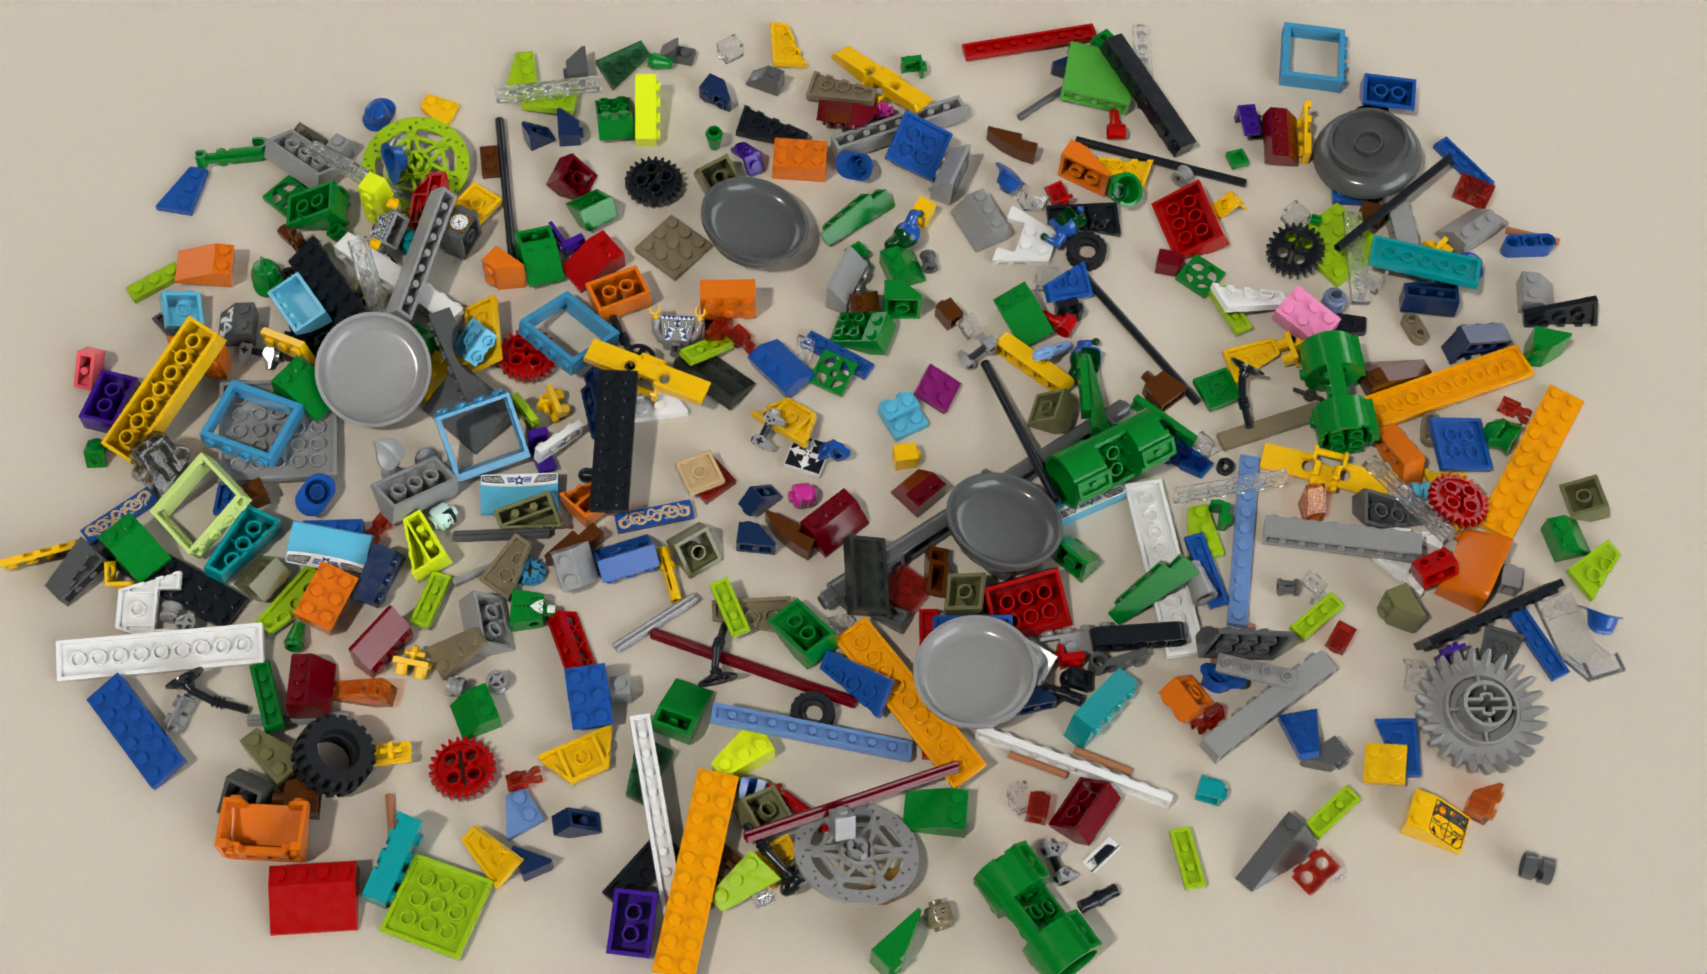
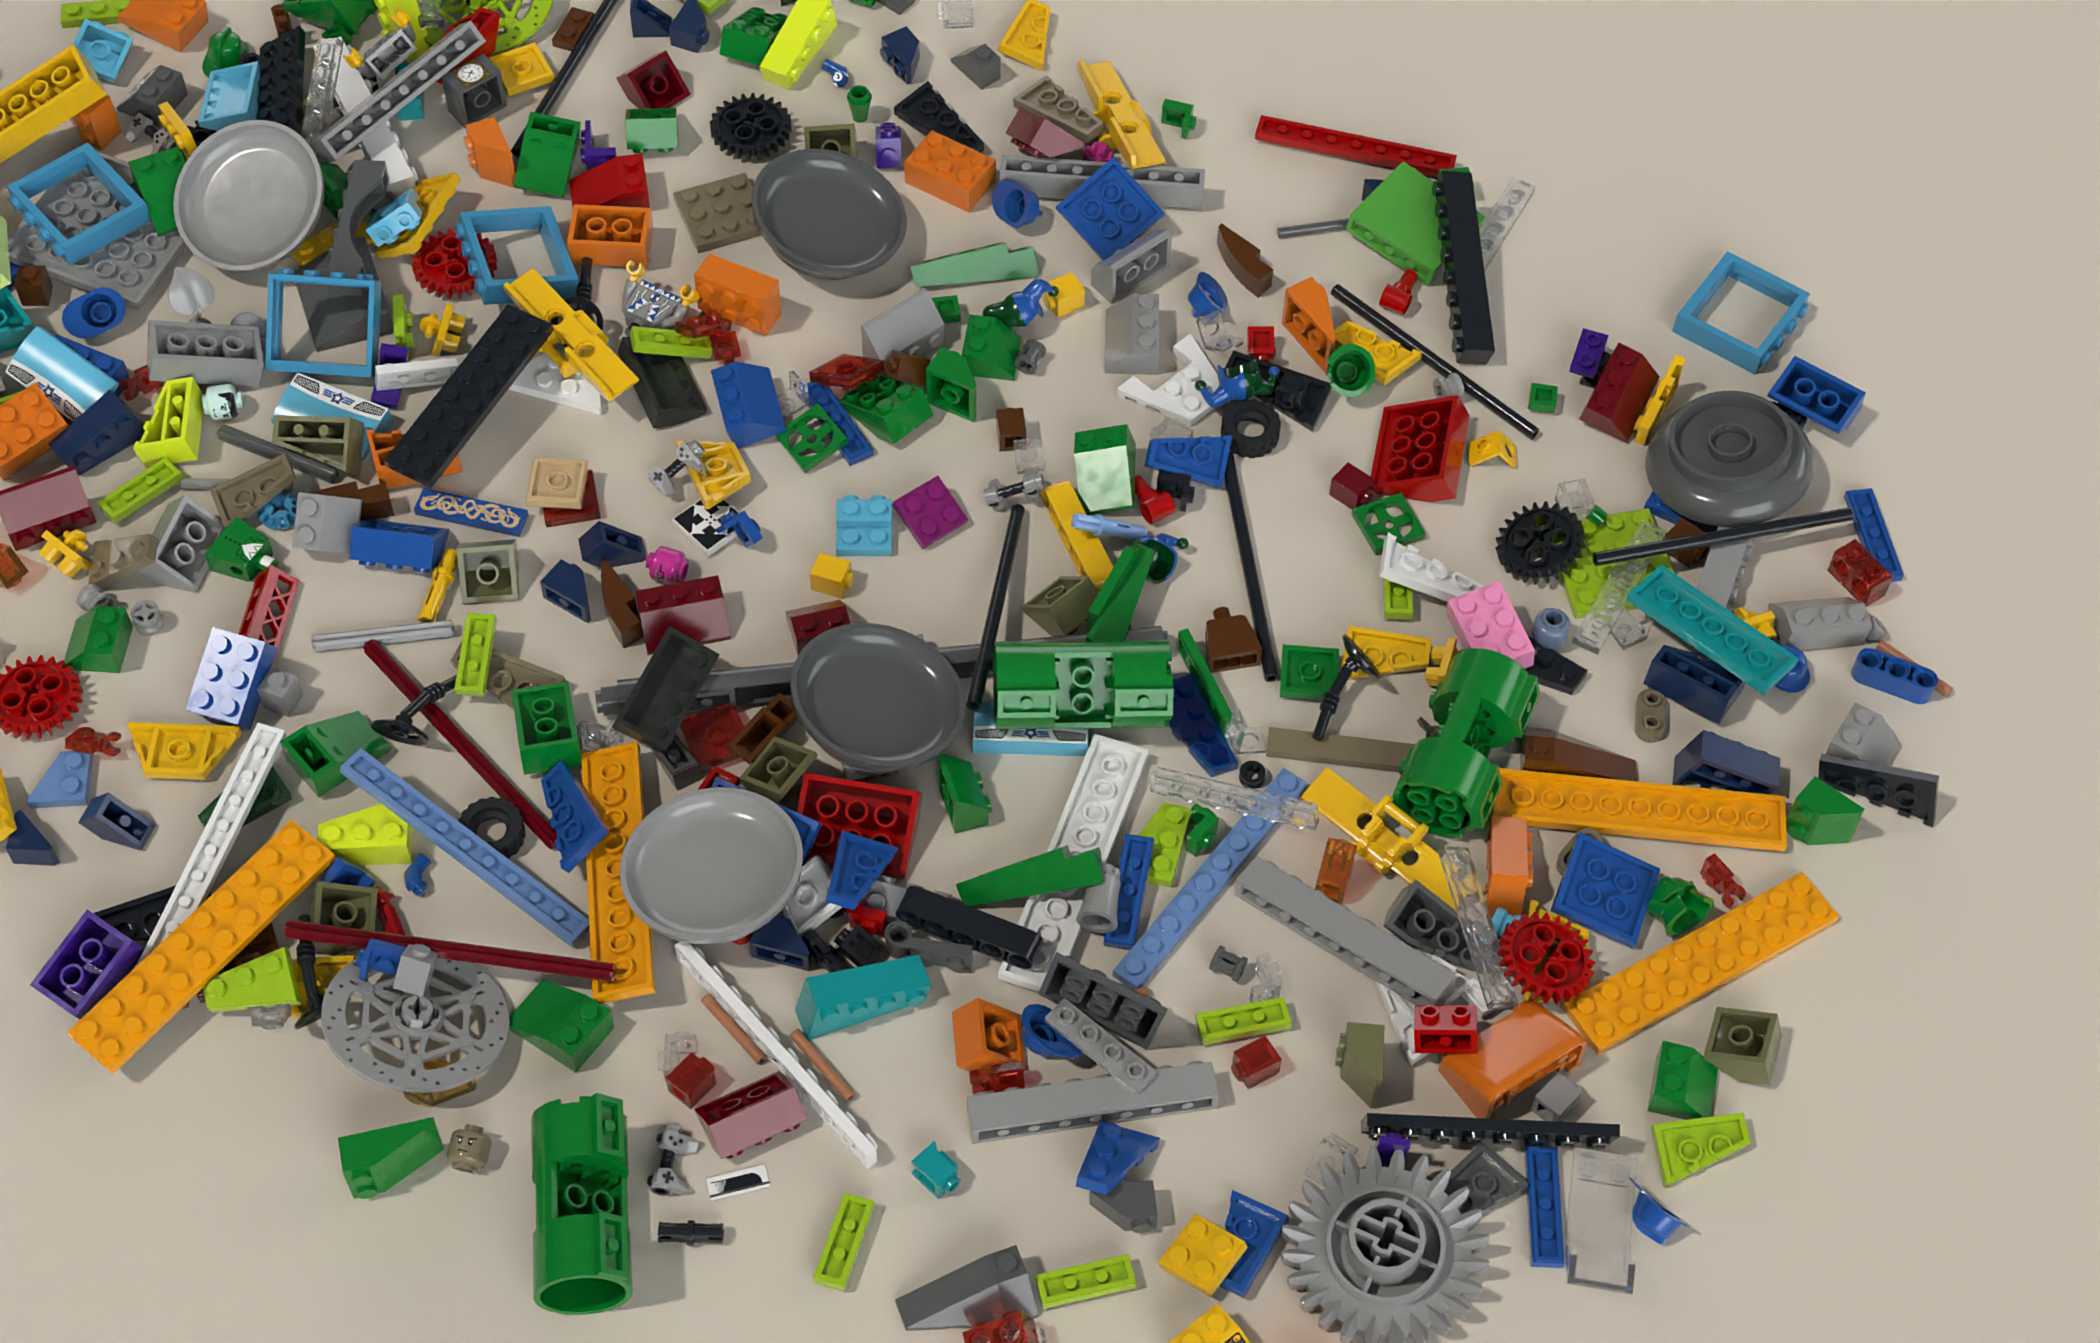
camera: 30 degrees right, 5 degrees down
none -> blue bracket [356,938,406,981]
none -> blue arm [404,853,431,896]
none -> clear red plate [809,354,885,391]
none -> blue arm [822,59,849,87]
none -> blue wing [825,831,899,910]

